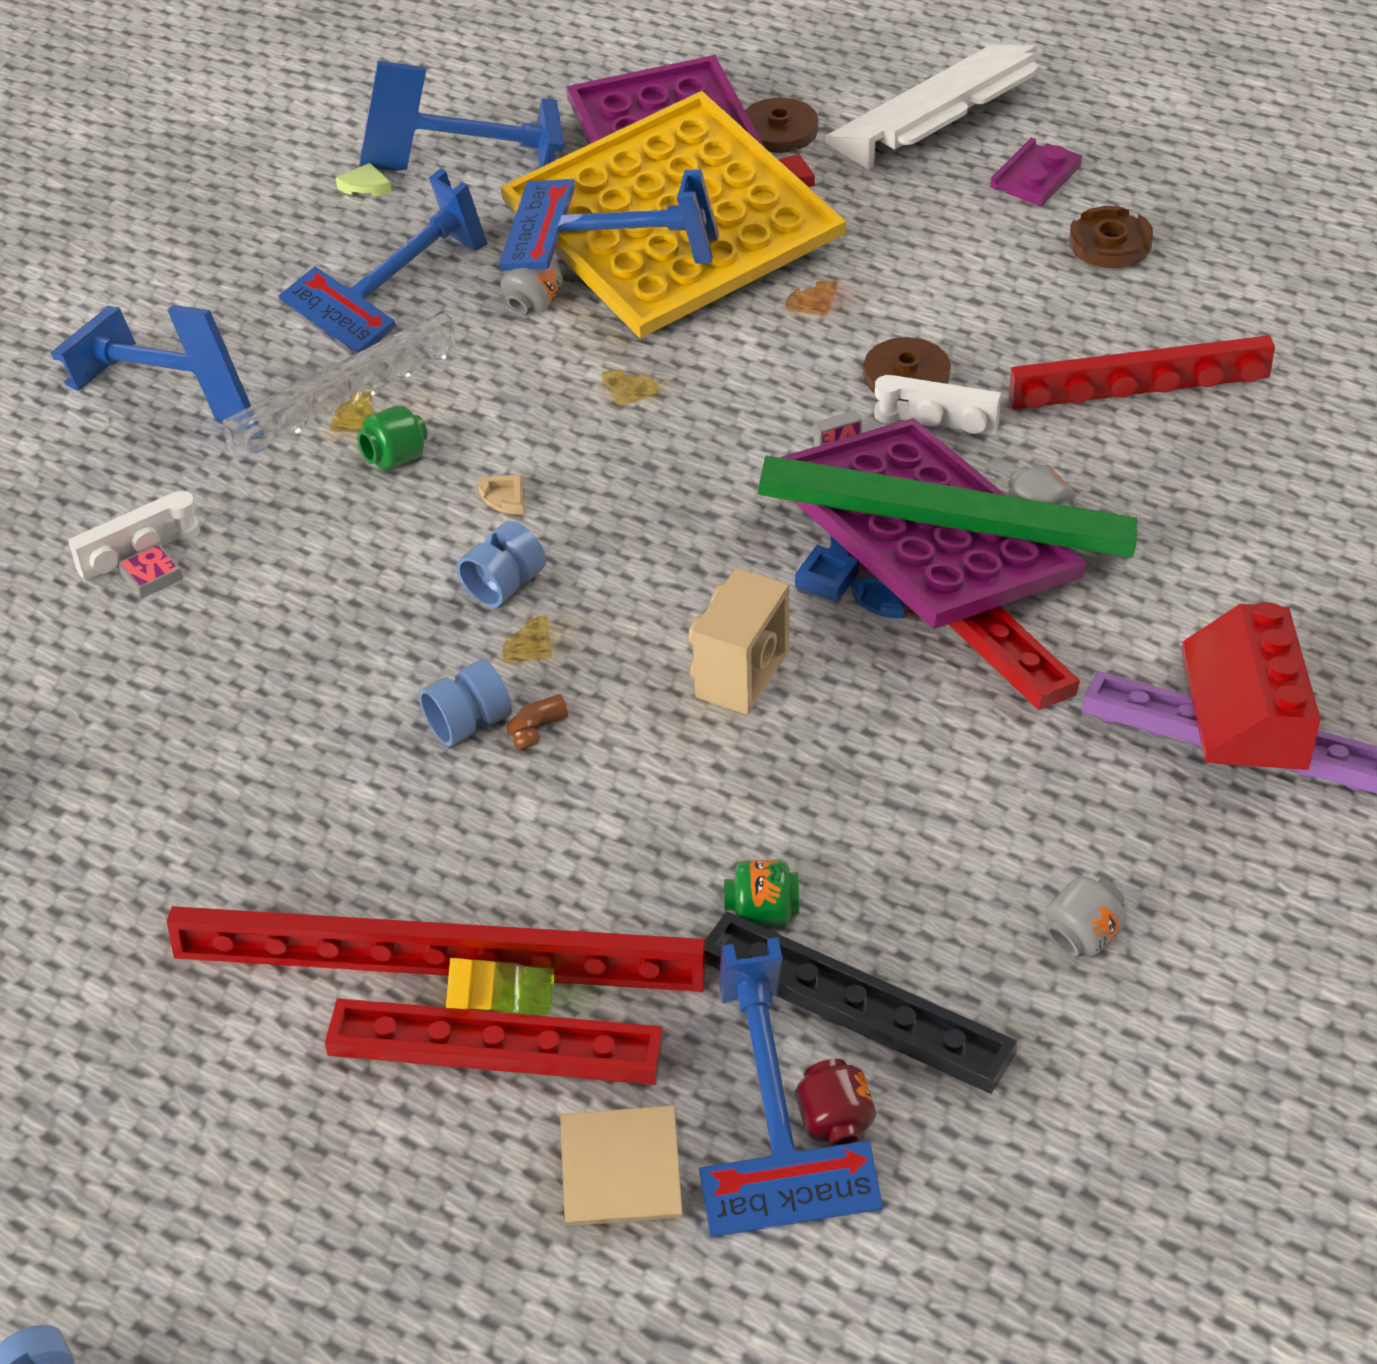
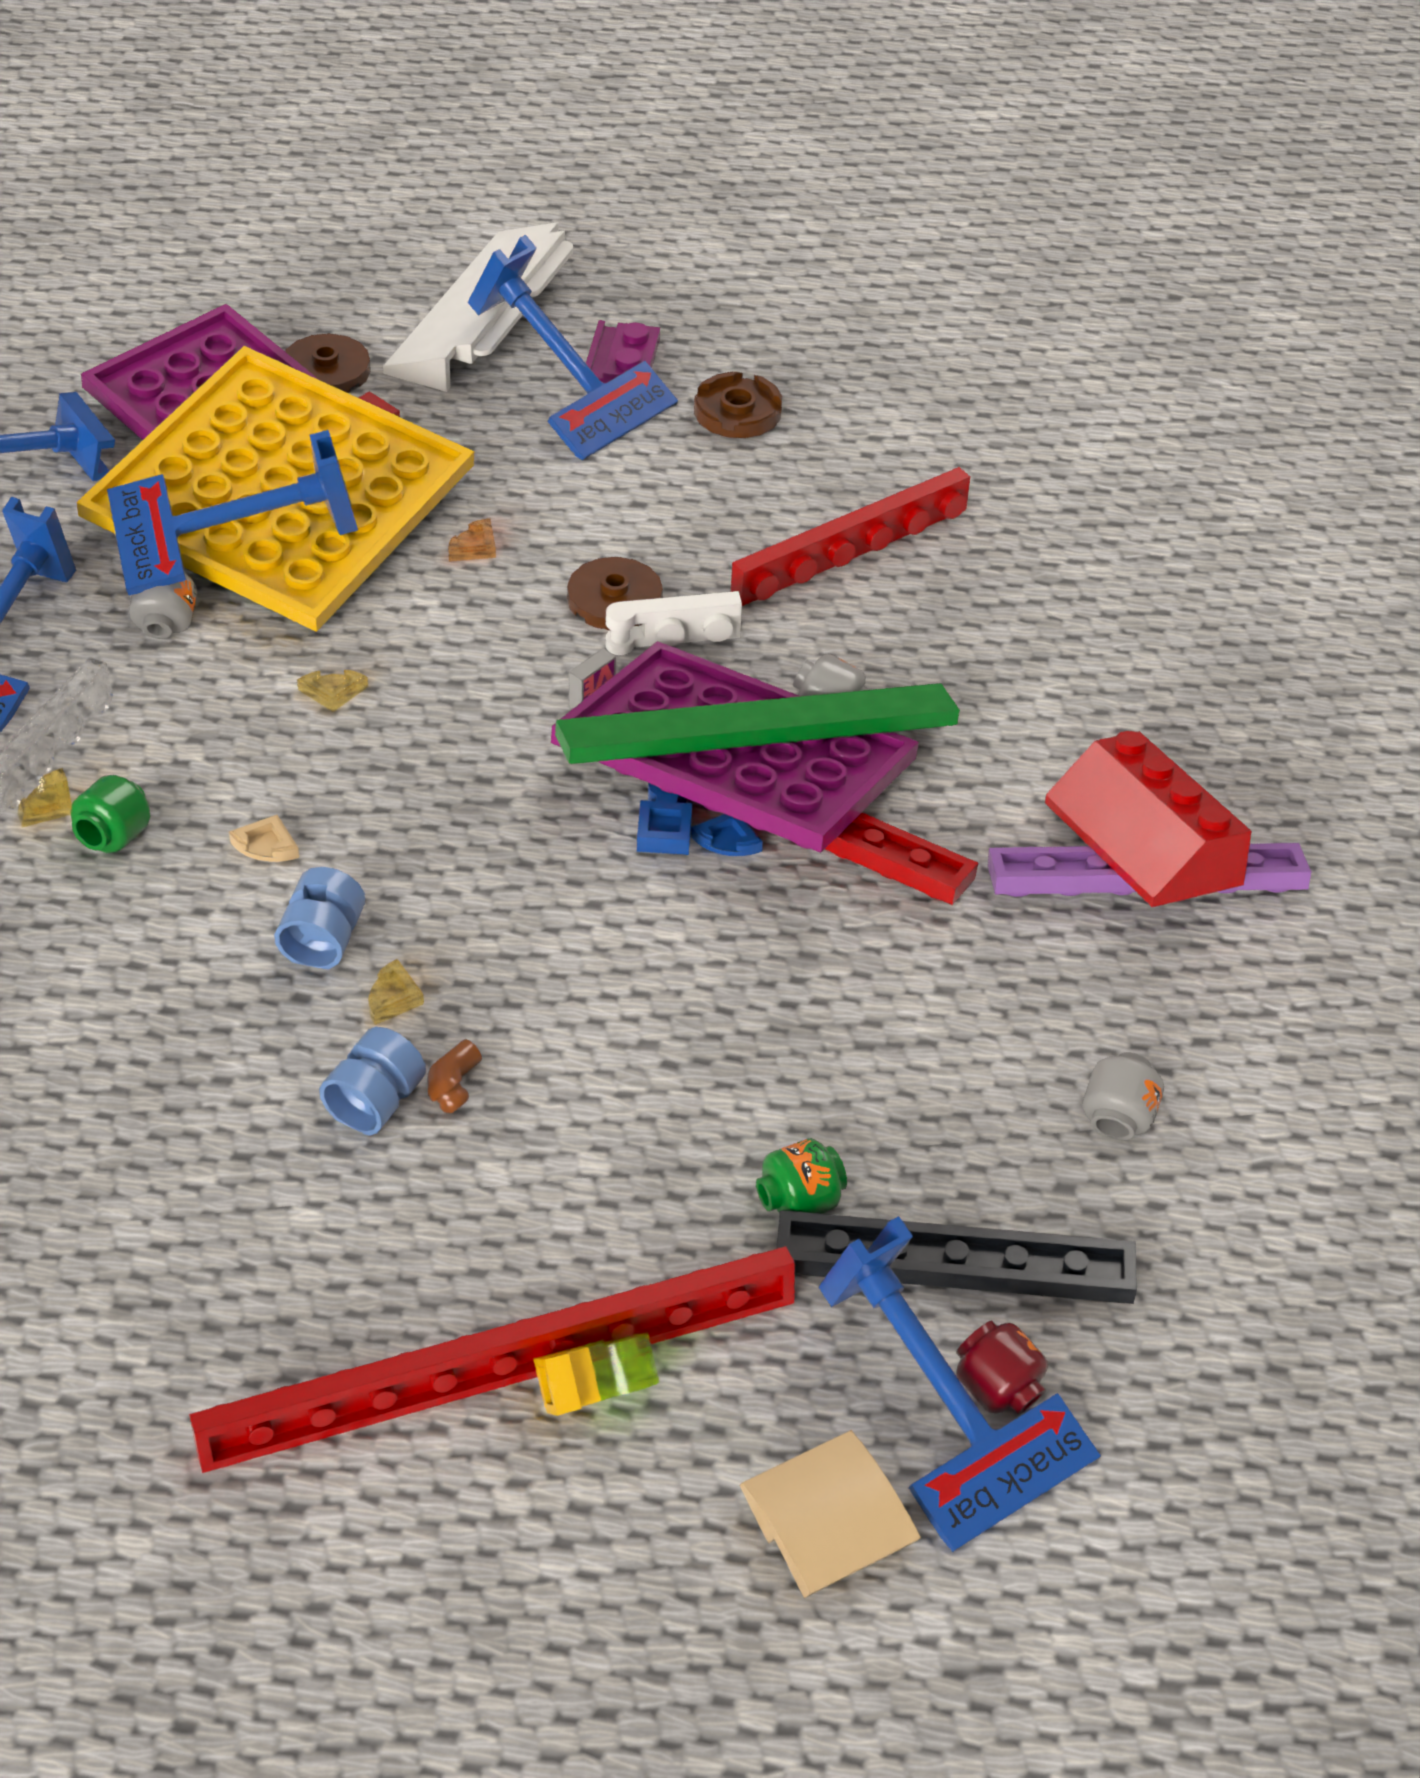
camera: 30 degrees left, 0 degrees up
red plate [325,998,663,1085] -> none
tan brick [688,567,789,715] -> none
none -> blue piece [467,235,678,460]

